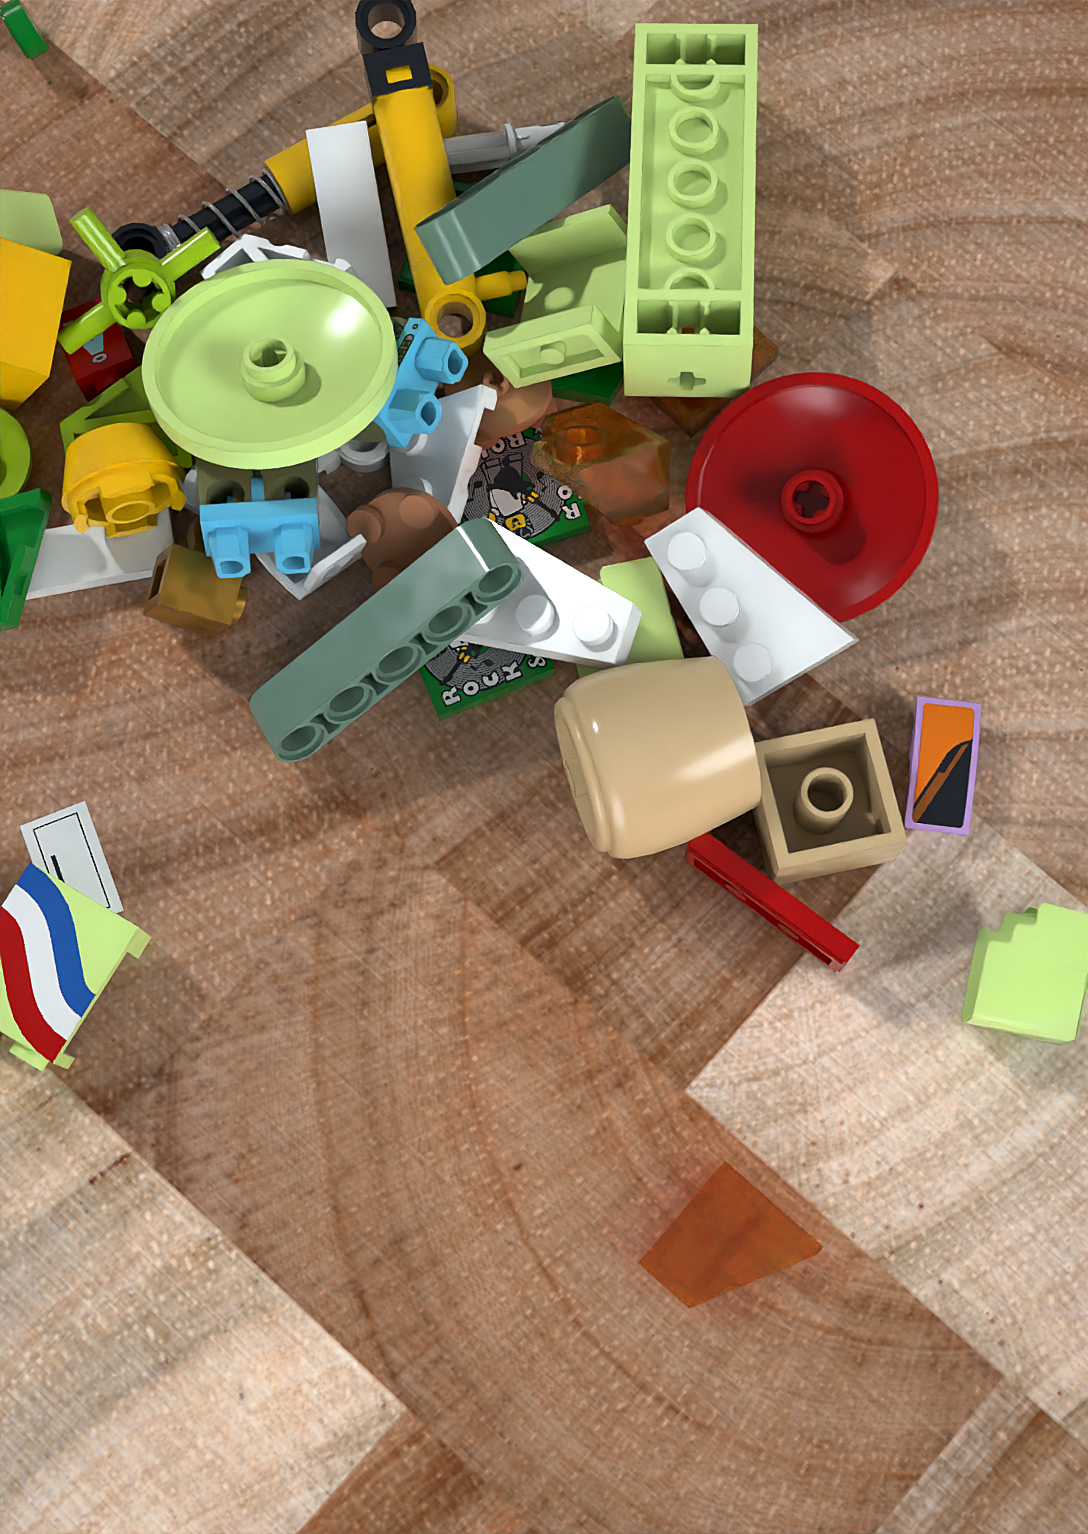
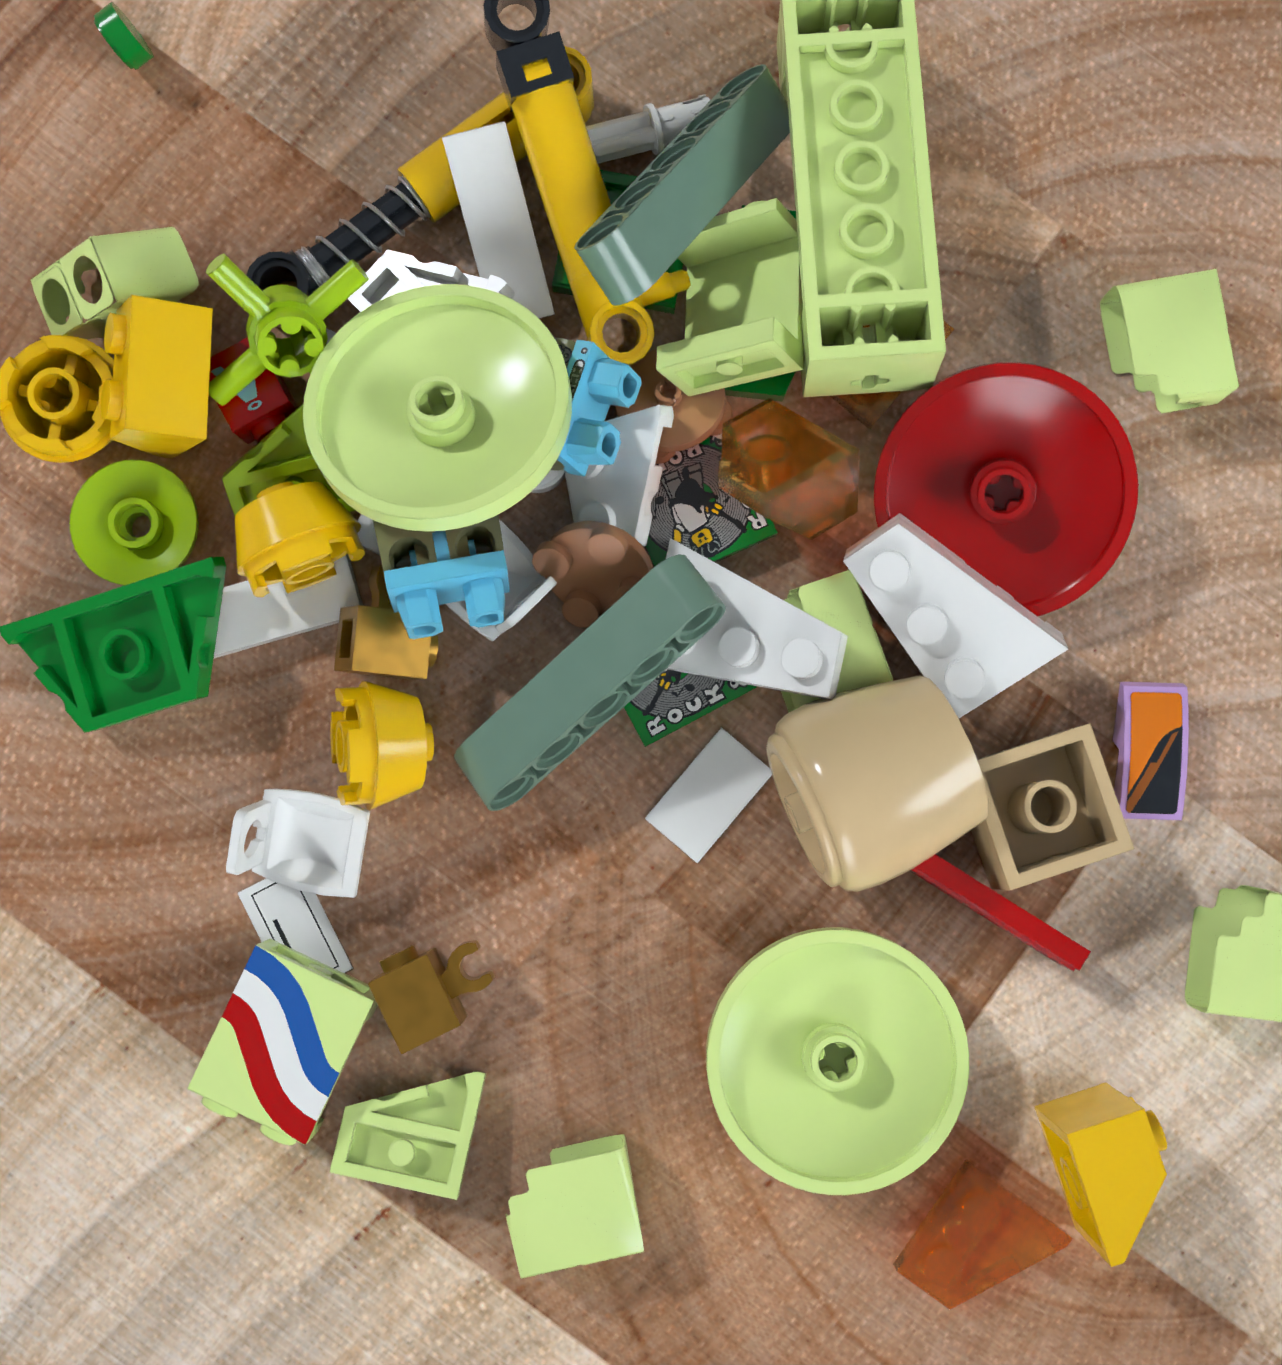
camera: 10 degrees left, 10 degrees up
none -> white piece [226,789,370,898]
none -> yellowish green wing [329,1071,487,1200]
none -> yellow cone [330,680,434,810]
none -> pearl gold brick [368,940,495,1055]
none -> yellowish green piece [506,1134,644,1279]
none -> white sticker [645,727,772,863]
none -> yellowish green dish [706,927,969,1195]
none -> yellow slope [1034,1082,1167,1267]
none -> yellowish green piece [1100,269,1239,413]

